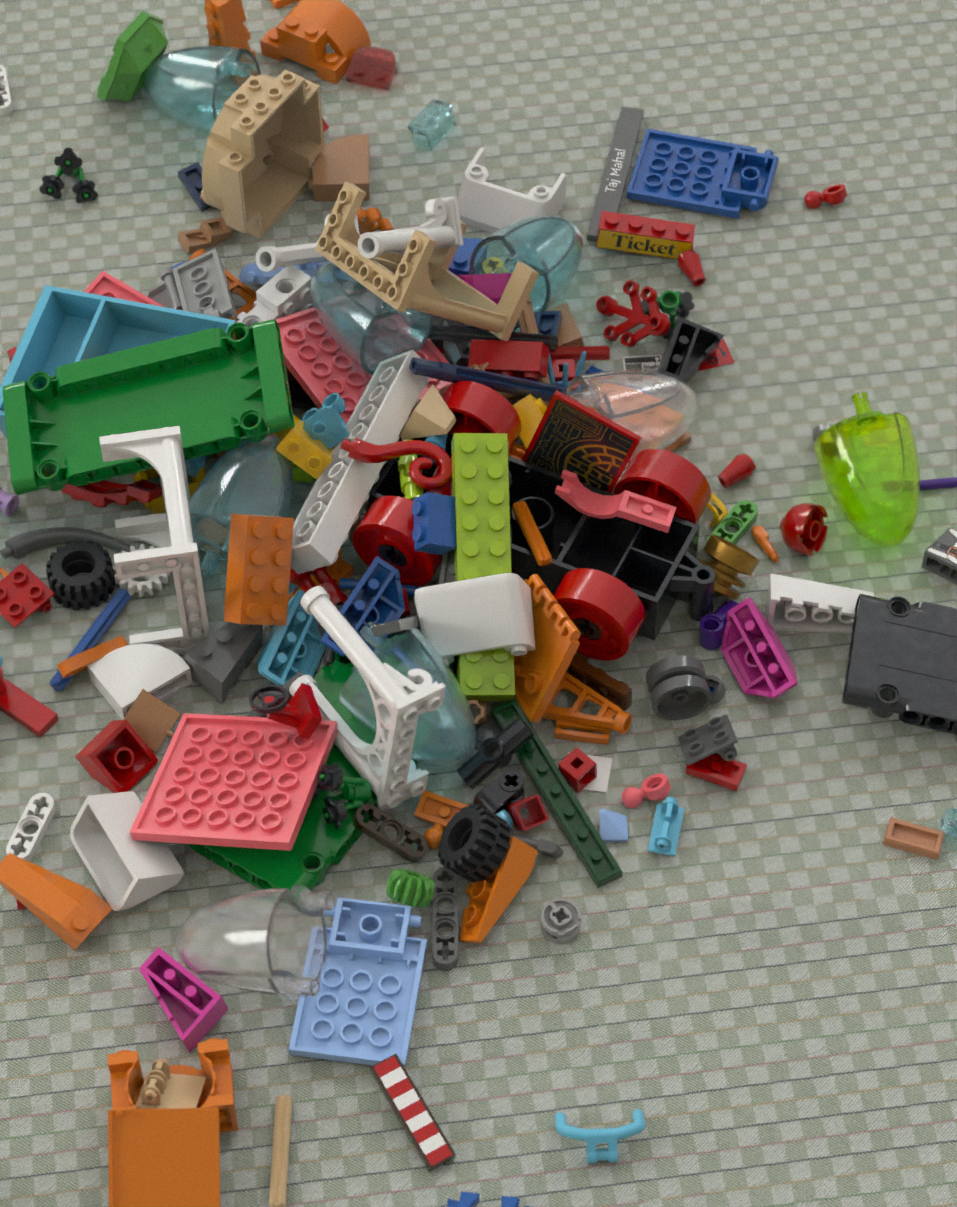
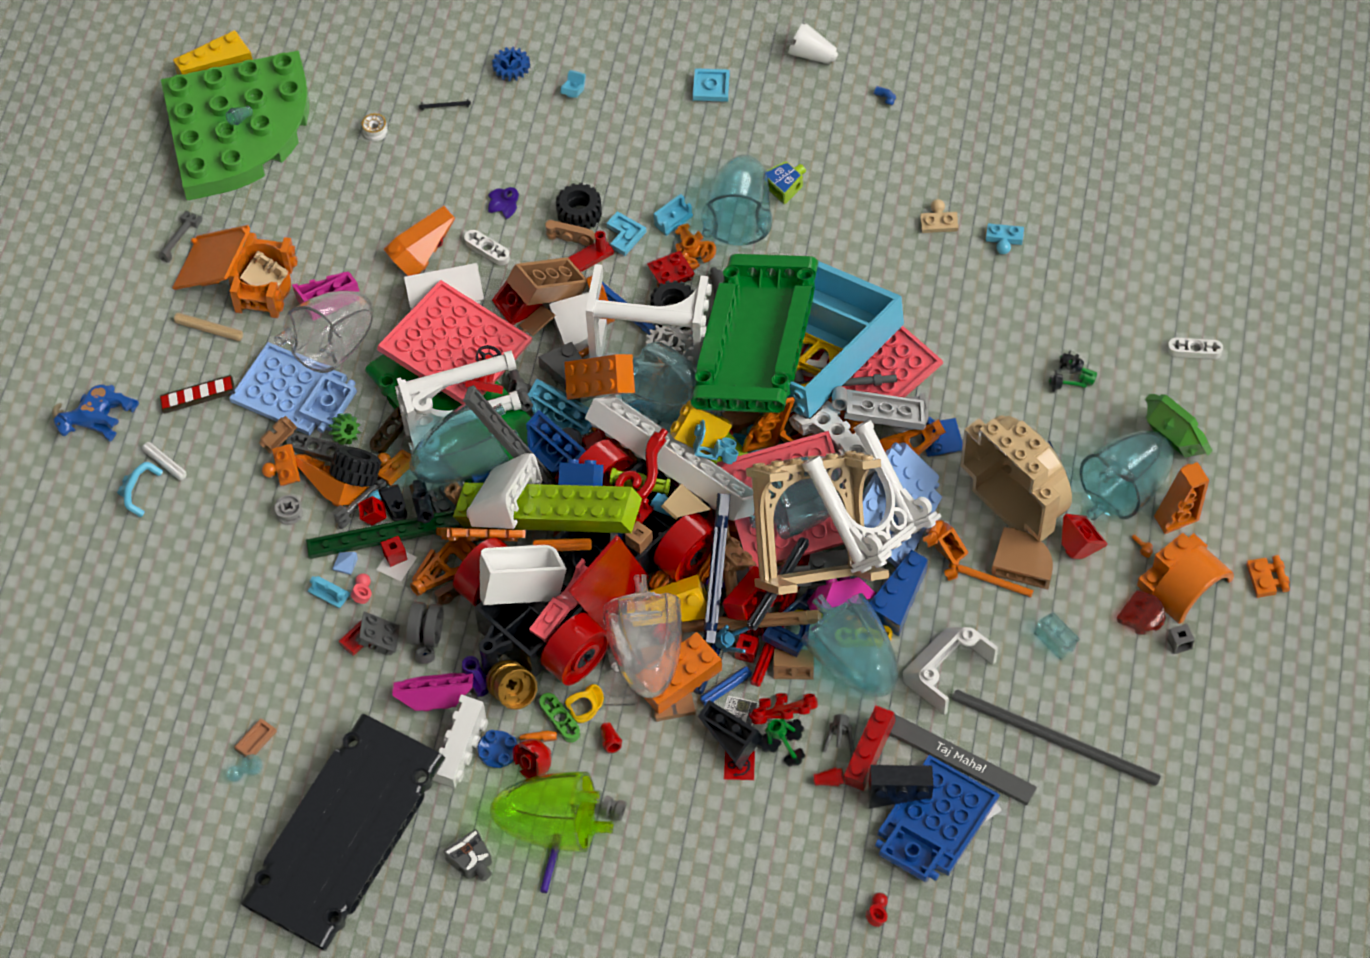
camera: 110 degrees right, 5 degrees up
none -> white axle [142,442,187,481]
none -> medium nougat hinge [259,416,297,455]
none -> orange plate [262,444,300,486]
none -> blue dish [478,730,517,768]
none -> white windscreen [480,545,566,605]
none -> medium nougat brick [506,257,588,305]
none -> dark grey plant [823,714,855,758]
none -> black wedge [868,765,934,809]
none -> dark grey axle [953,689,1161,786]
none -> orange bar [957,564,1034,597]
none -> flat silver piece [1167,624,1195,654]

